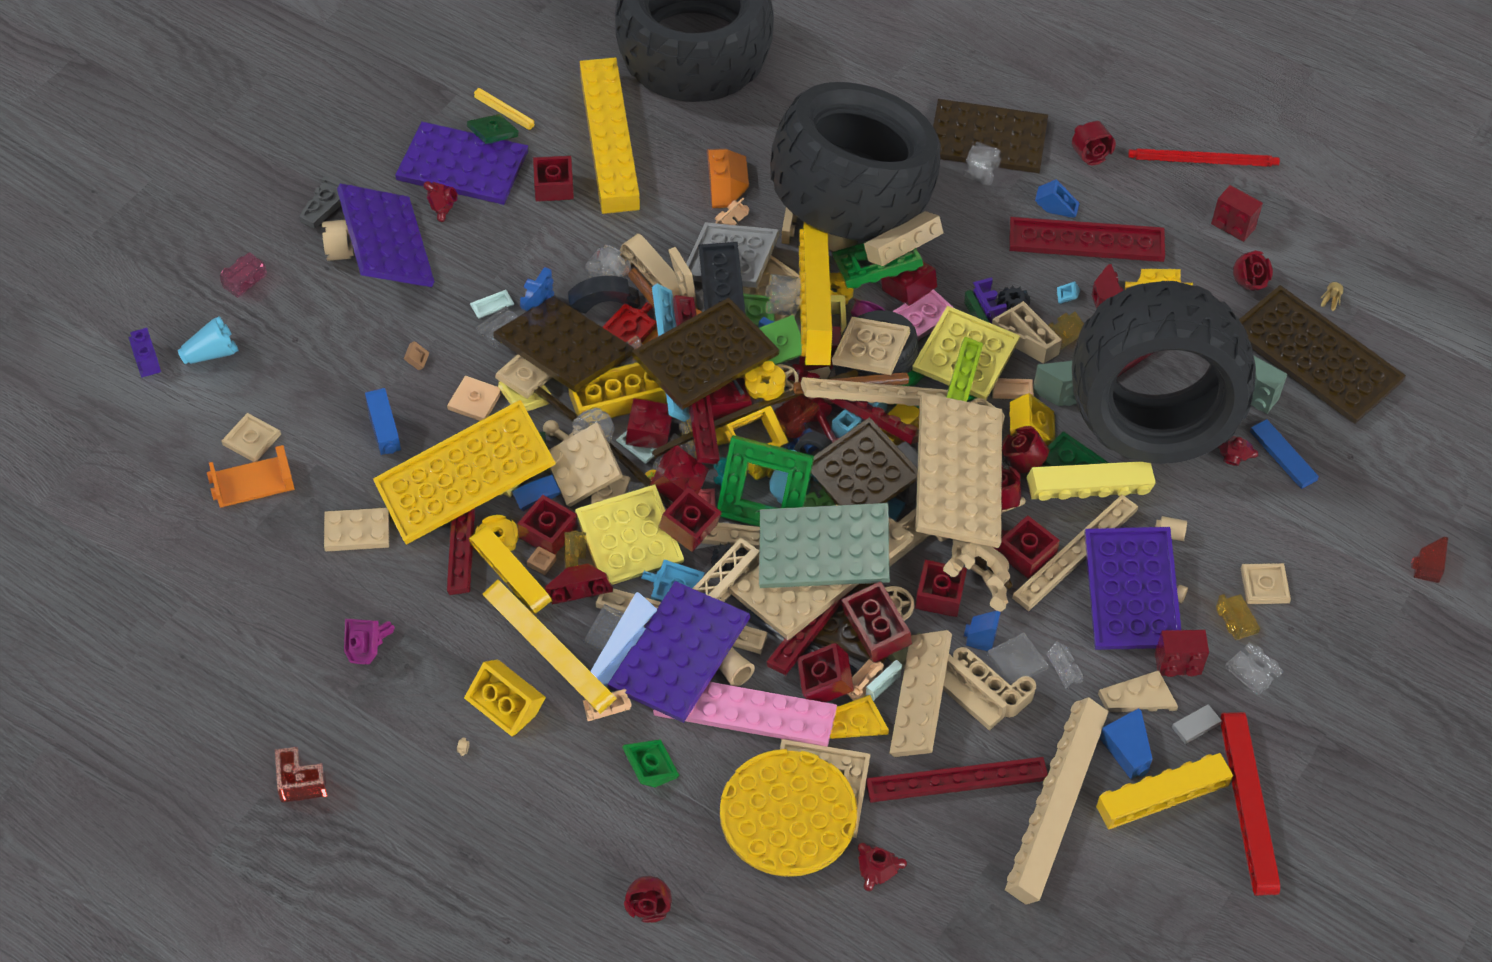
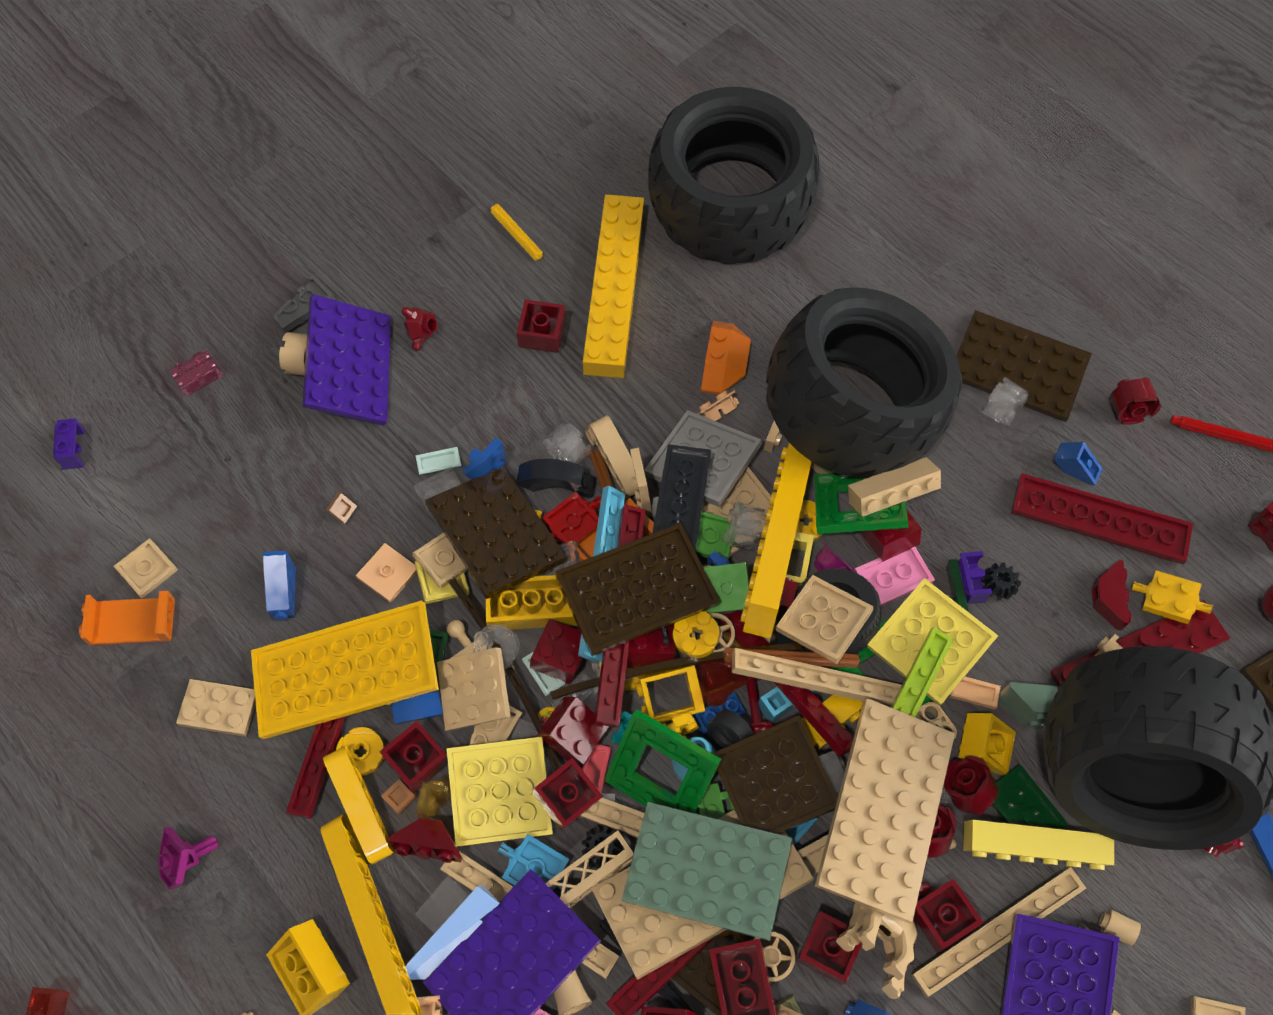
camera: 15 degrees right, 10 degrees up
medium azure cone [178,316,239,364] -> none
dark purple plate [395,122,529,205] -> none
dark green plate [467,114,519,144] -> none
tan wedge [992,301,1062,364] -> none
clear yellow bracket [1048,311,1084,350] -> none
medium azure slope [1057,281,1080,304] -> none

